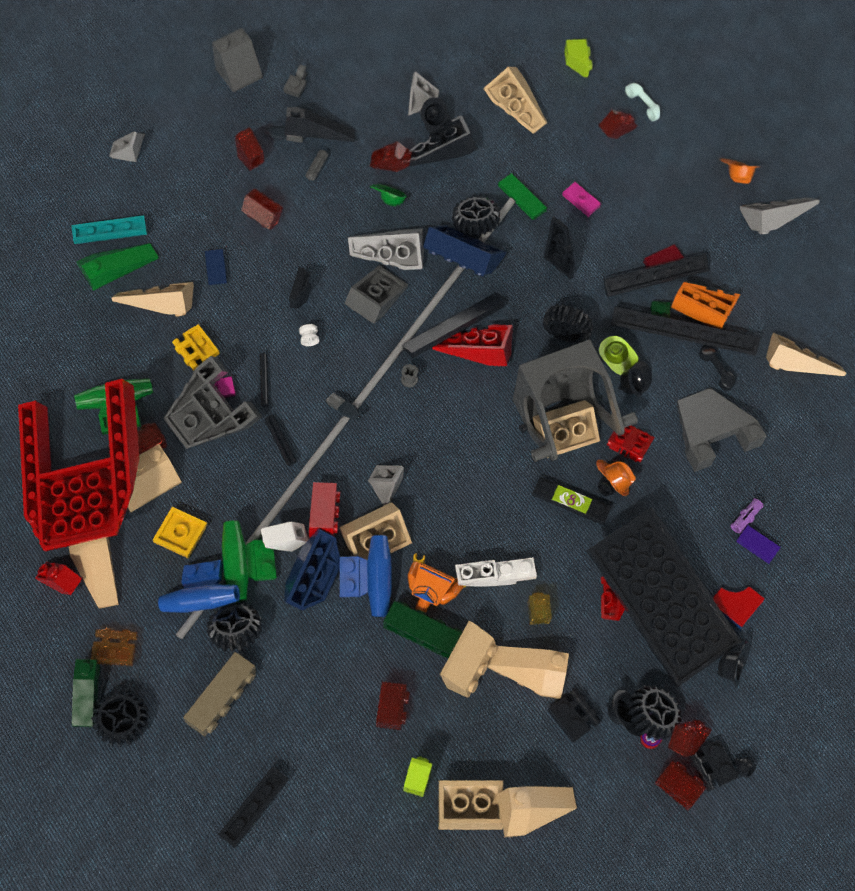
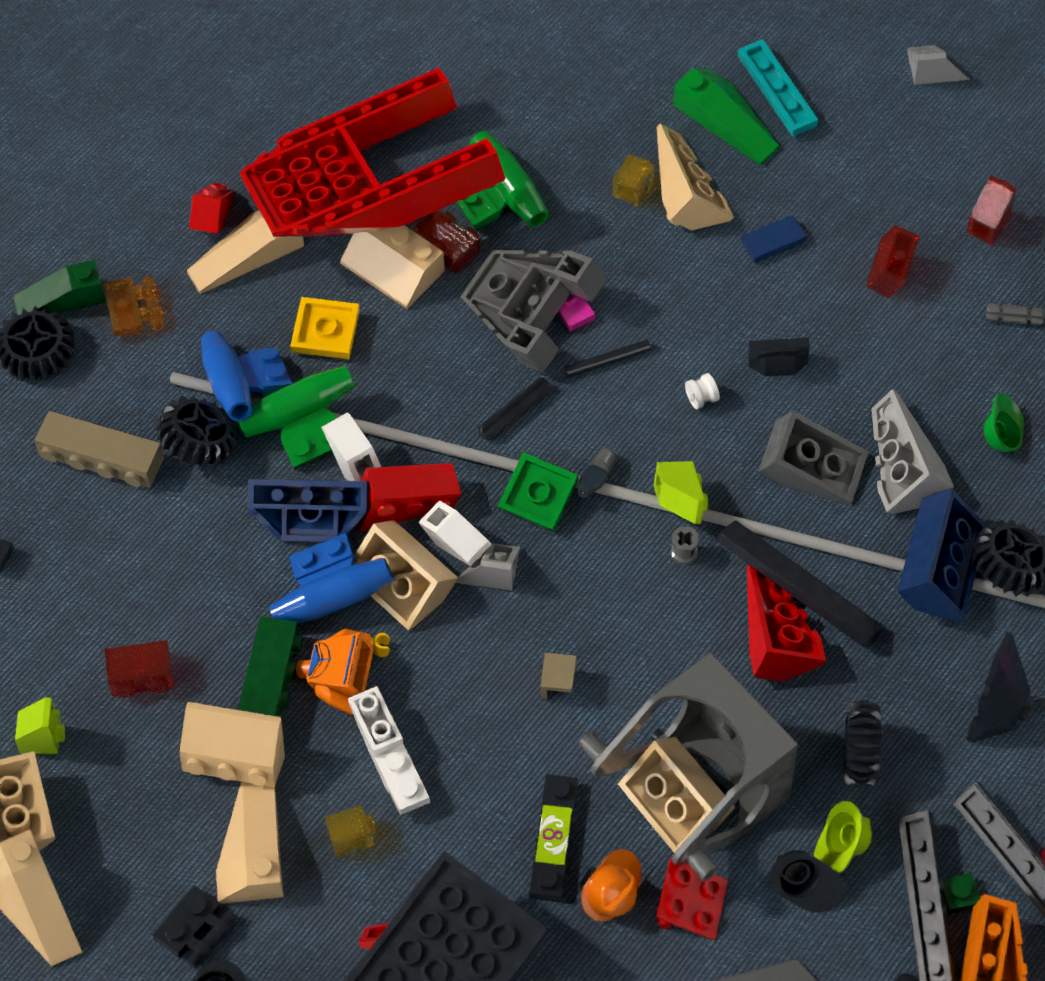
camera: 80 degrees right, 5 degrees down
yellow plate [172,324,220,370] -> none
none -> white slope [419,501,492,566]
none -> green plate [497,452,579,532]
none -> dark tan panel [540,653,577,700]
none -> clear yellow brick [612,154,655,207]
none -> lime slope [653,461,708,524]

